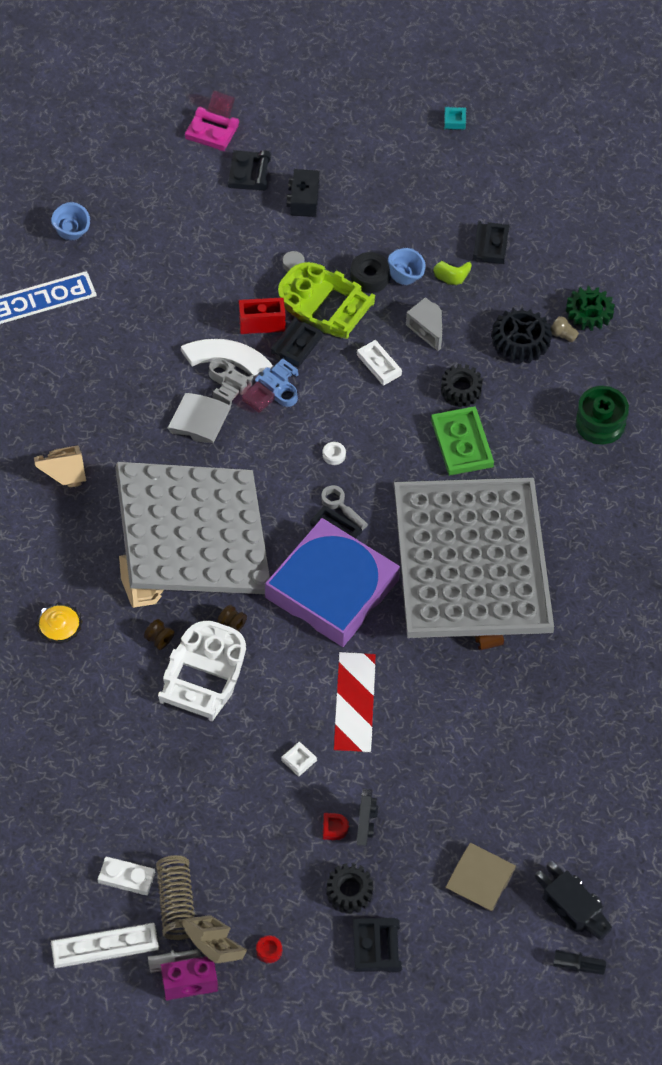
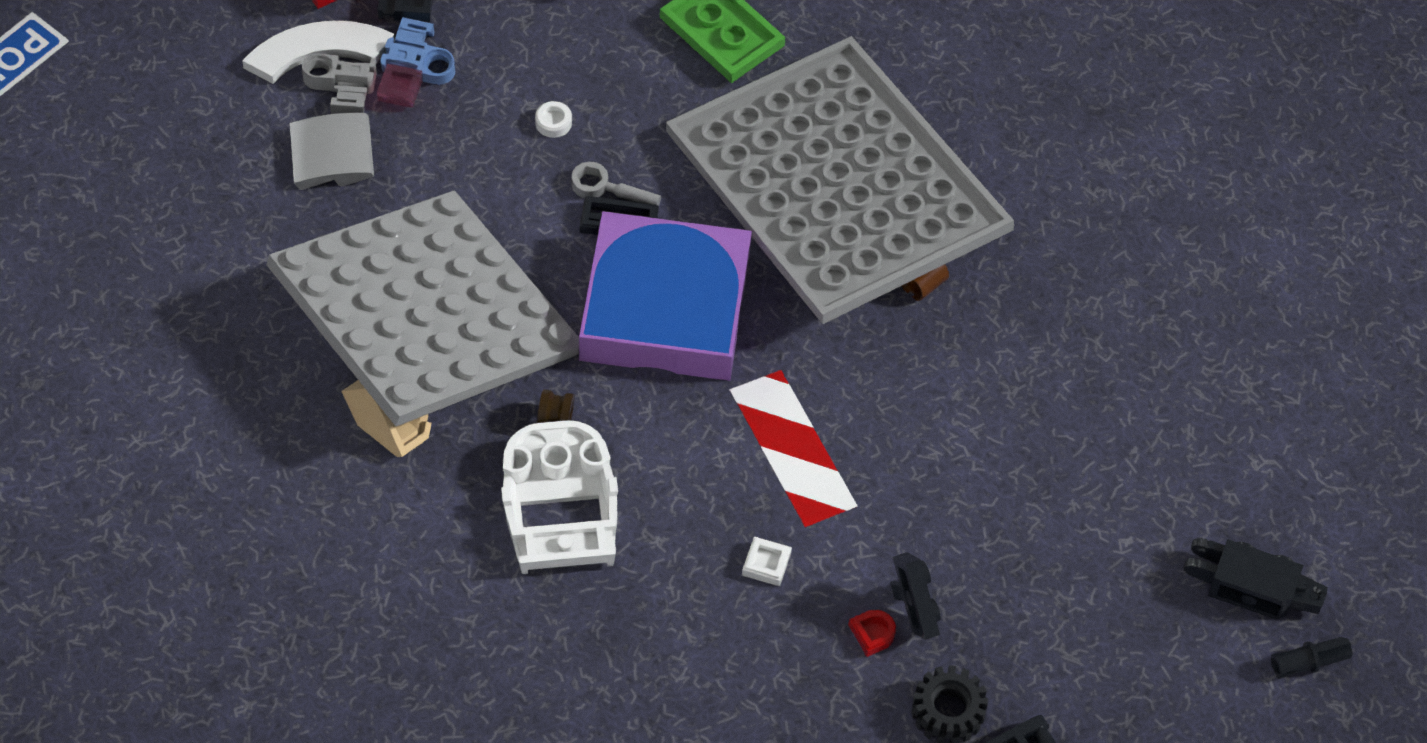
camera: 30 degrees left, 0 degrees up
tan slope [34,446,86,487] -> none
yellow piece [35,602,83,644] -> none
dark brown wheel [144,619,175,650] -> none
dark tan slope [446,843,516,911] -> none

